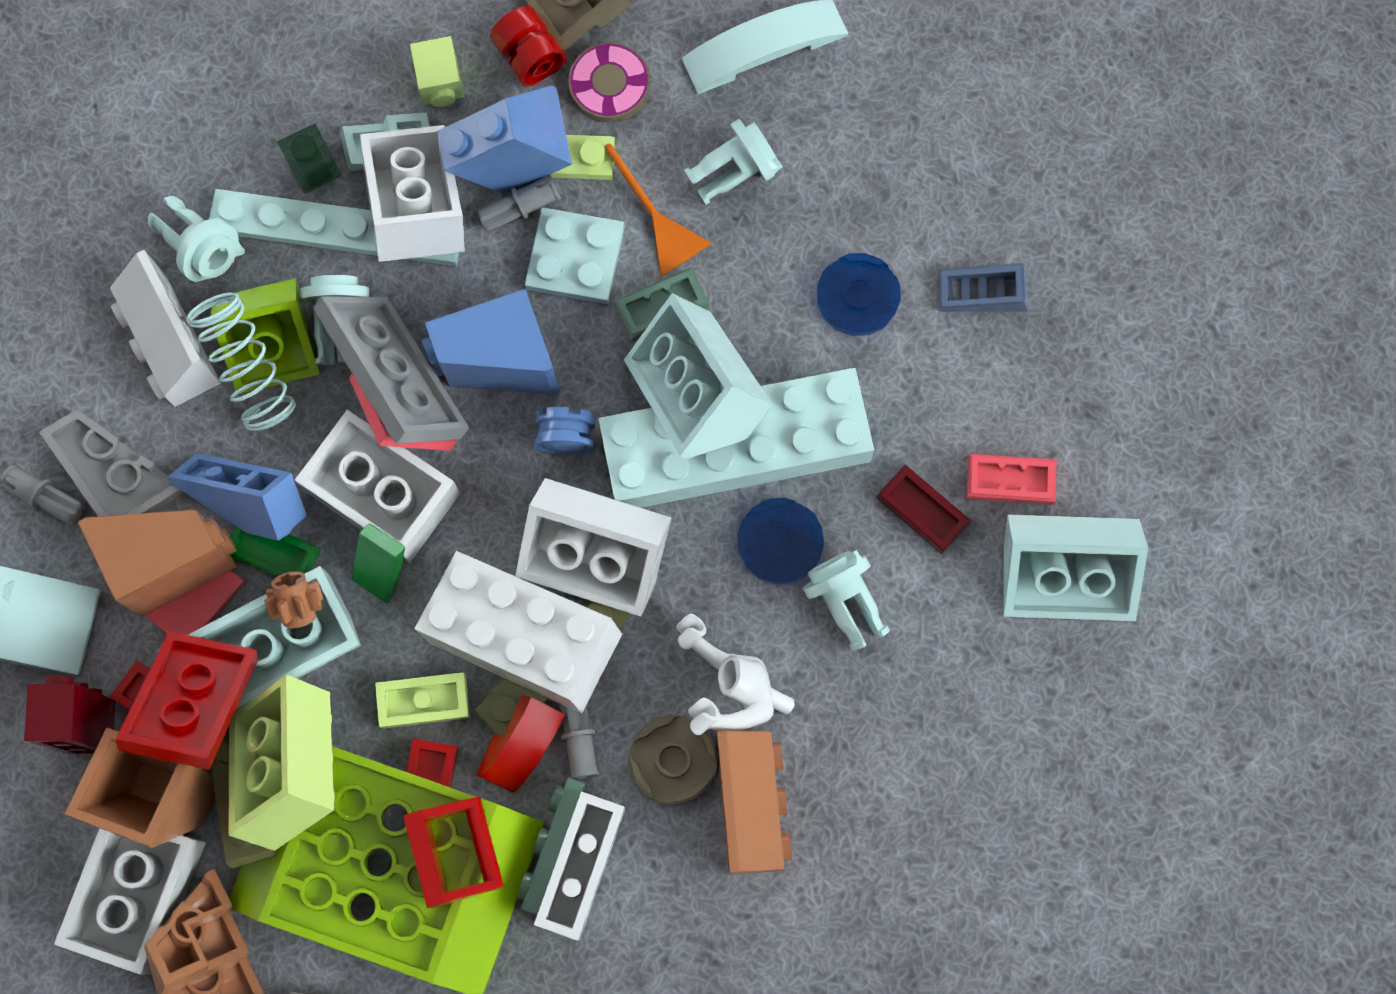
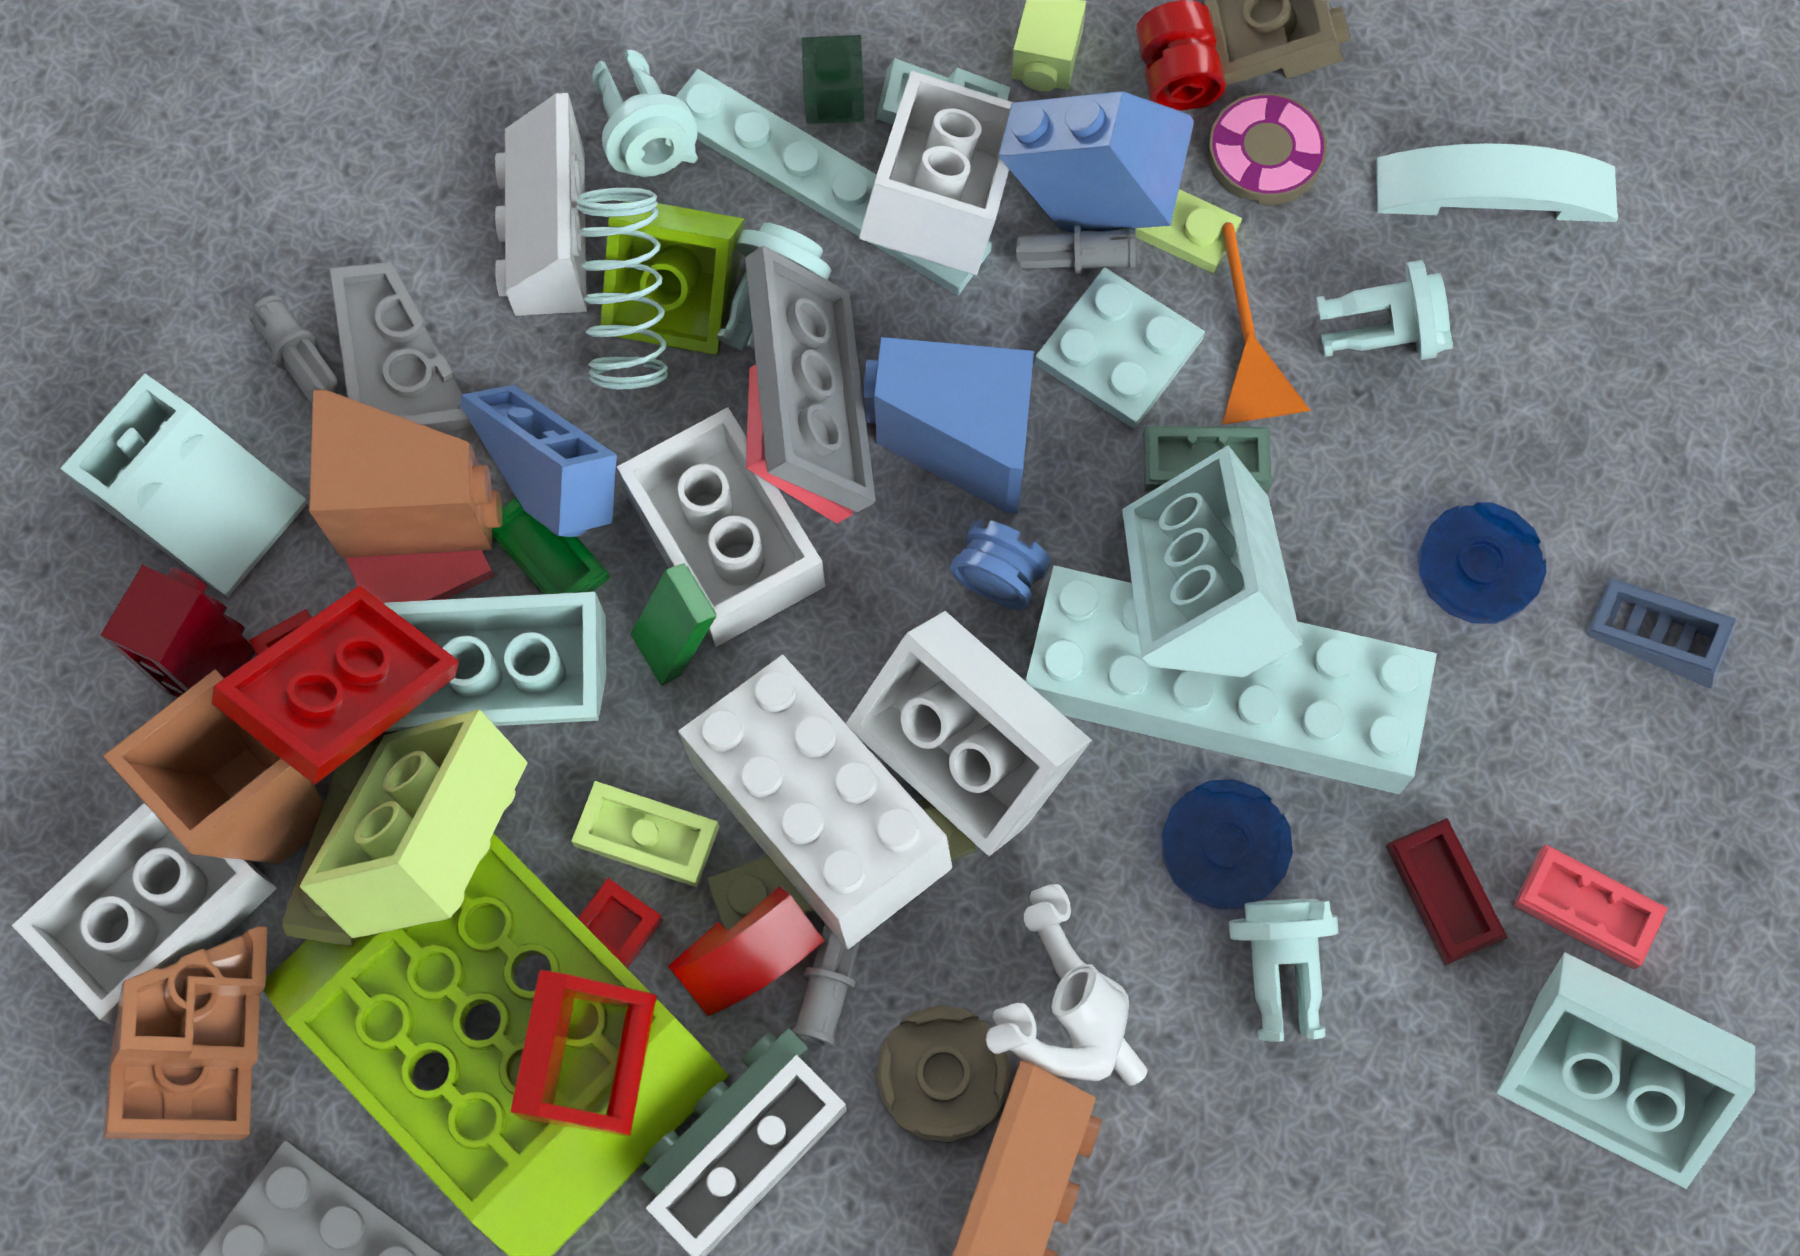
camera: 25 degrees right, 5 degrees down
nougat gear [264,571,323,628] -> none

